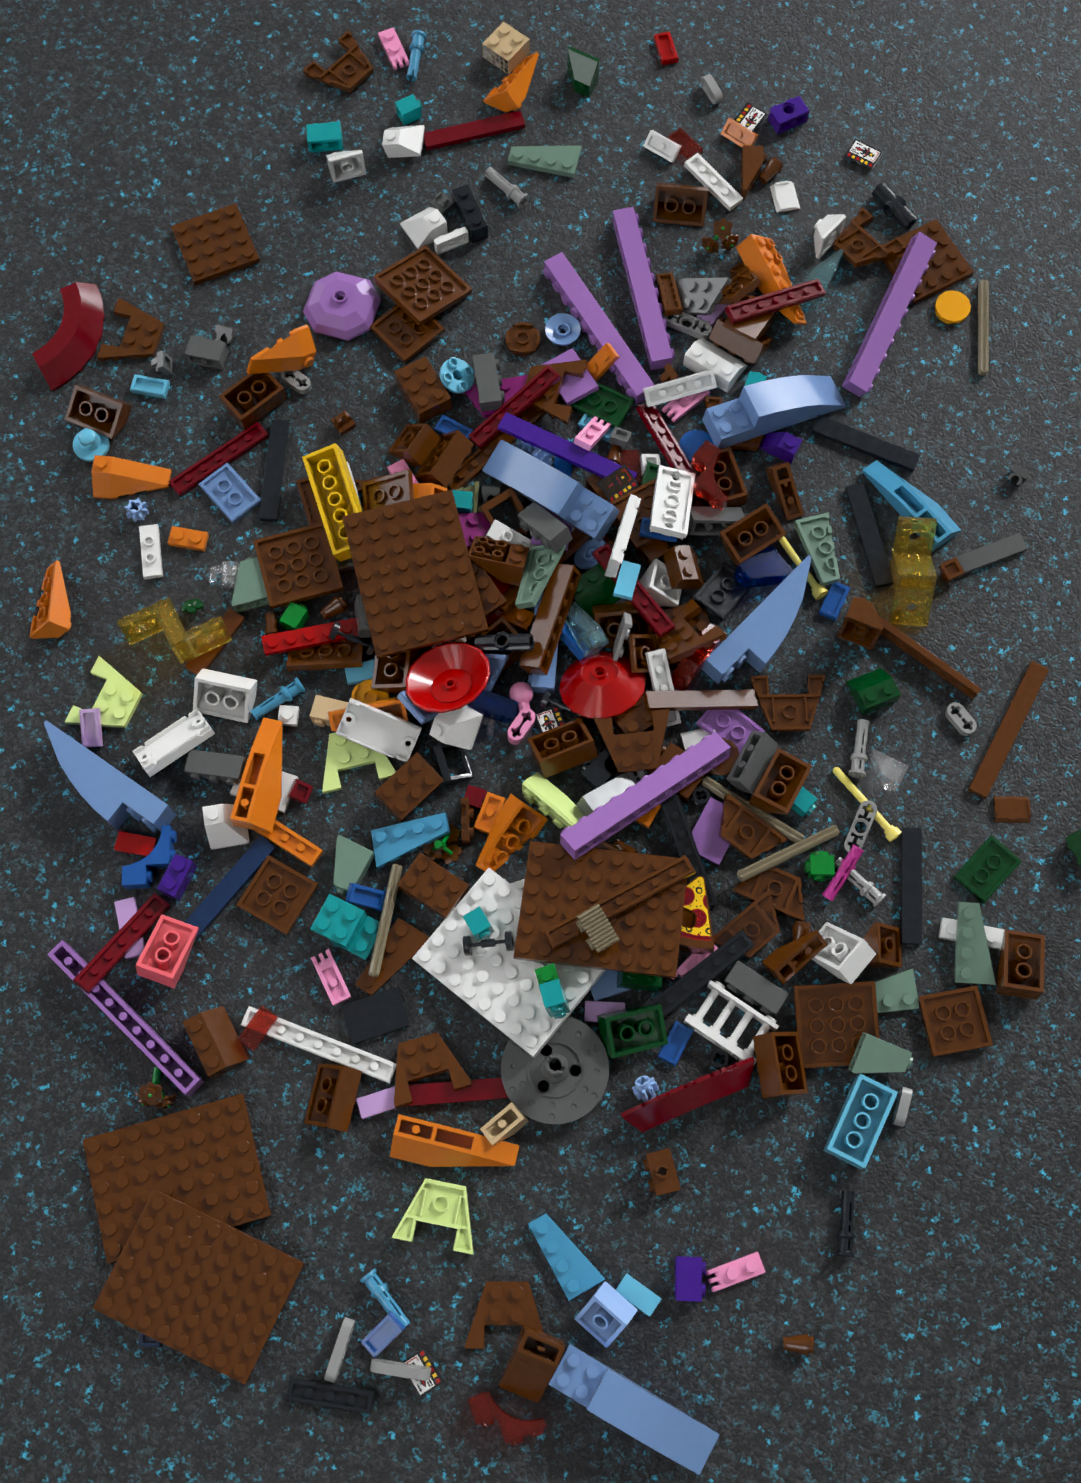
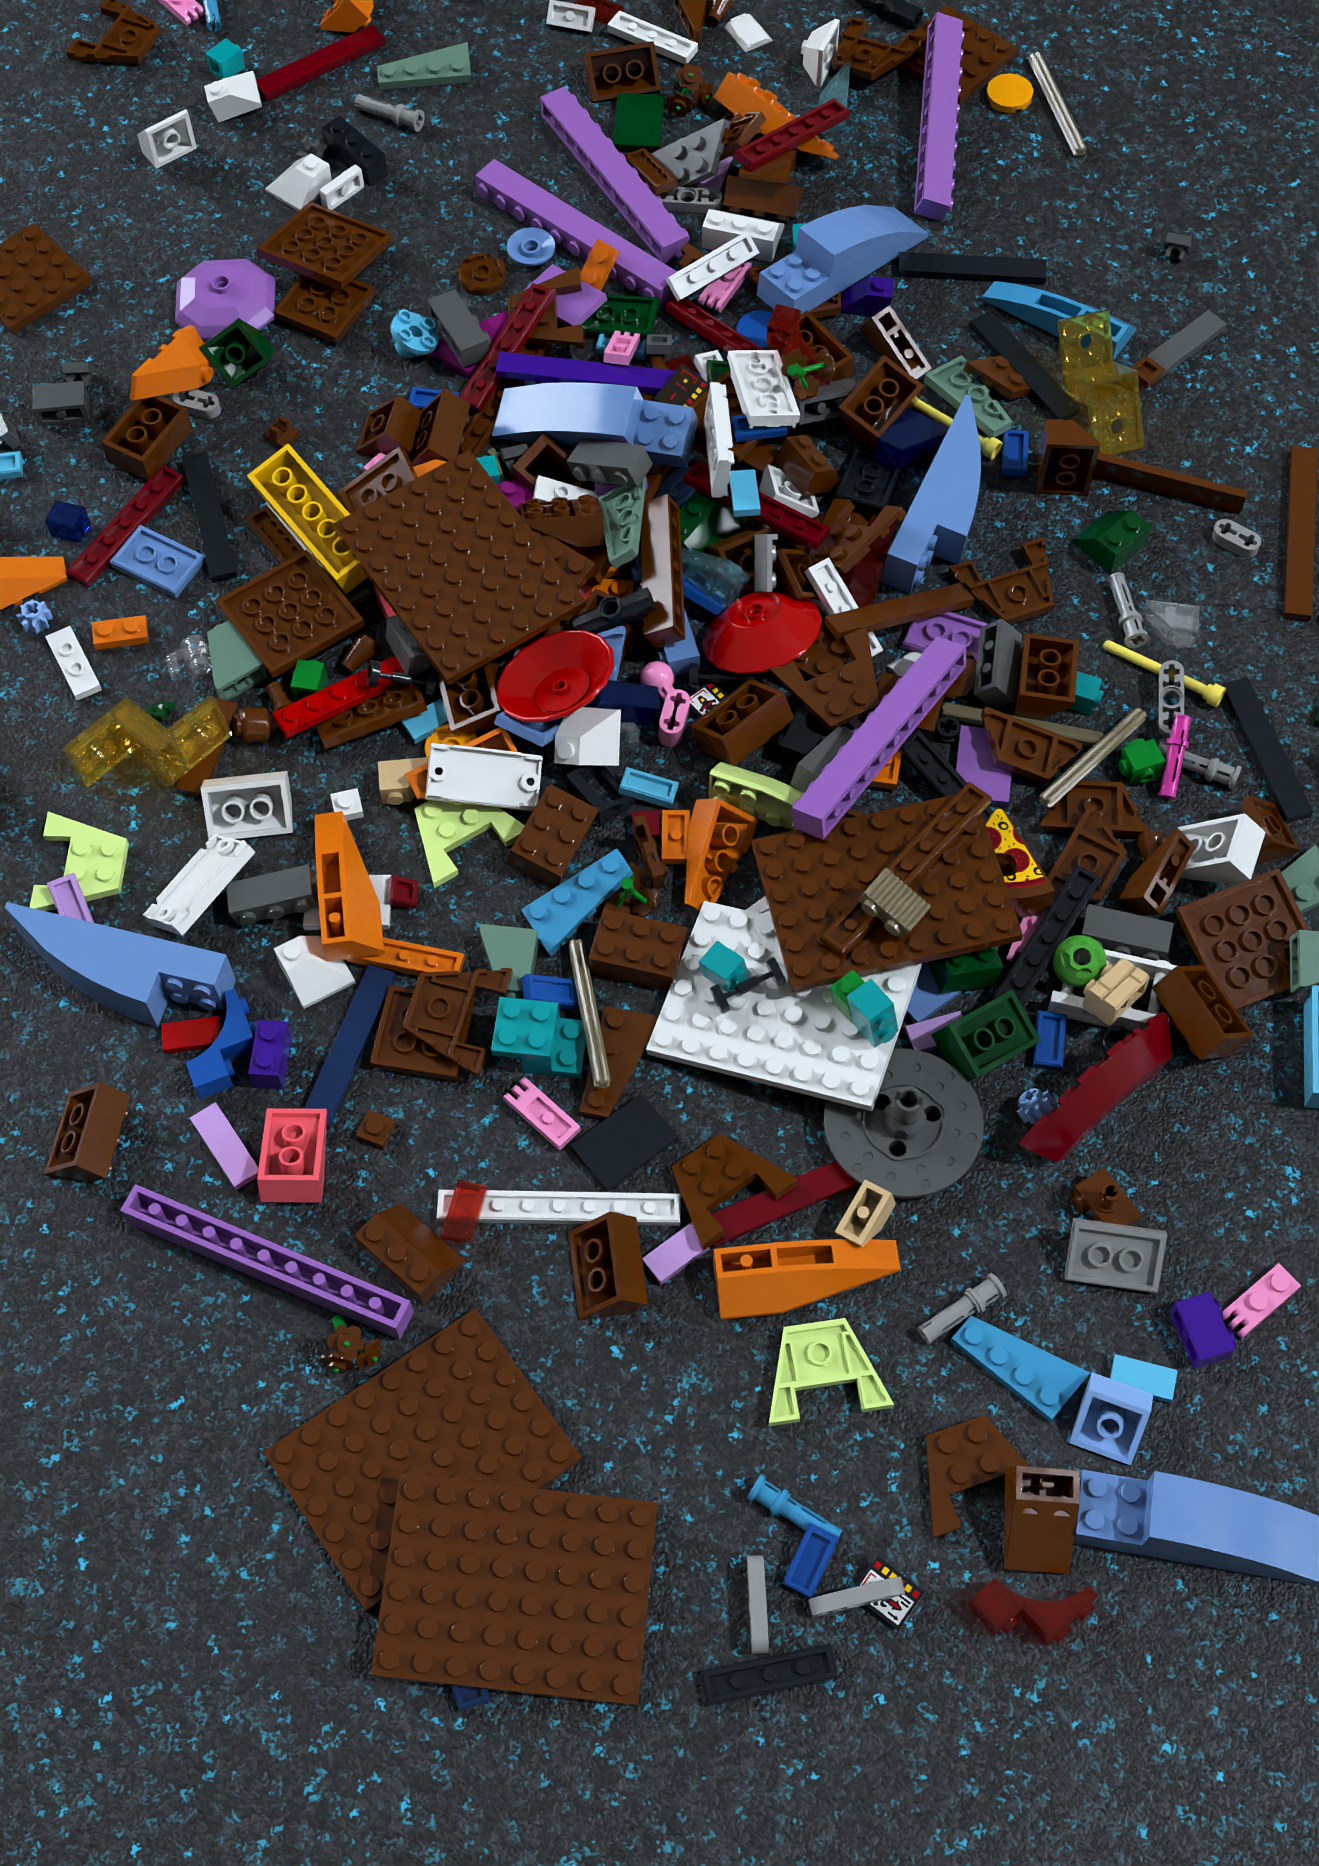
camera: 20 degrees left, 10 degrees down
dark red tile [73,893,170,994] -> none
dark azure pin [250,677,306,721] -> none
teal brick [306,122,344,153] -> none
reddish brown brick [394,356,452,424] -> none
none -> reddish brown slope [44,1082,130,1183]
none -> clear blue brick [45,500,91,543]
none -> dark green slope [199,318,275,388]
none -> reddish brown head [234,707,276,743]
none -> reddish brown plate [356,1110,397,1150]
none -> reddish brown wing [402,968,513,1077]
none -> dark green tile [613,93,665,152]
none -> medium azure tile [618,767,679,809]
none -> reddish brown plant [781,349,836,401]
none -> light grey pin [917,1273,1007,1344]
none -> reddish brown wing [963,356,1031,399]
none -> bright green piece [1053,935,1107,988]
none -> light grey tile [1064,1218,1167,1293]
none -> tan brick [1082,957,1150,1025]

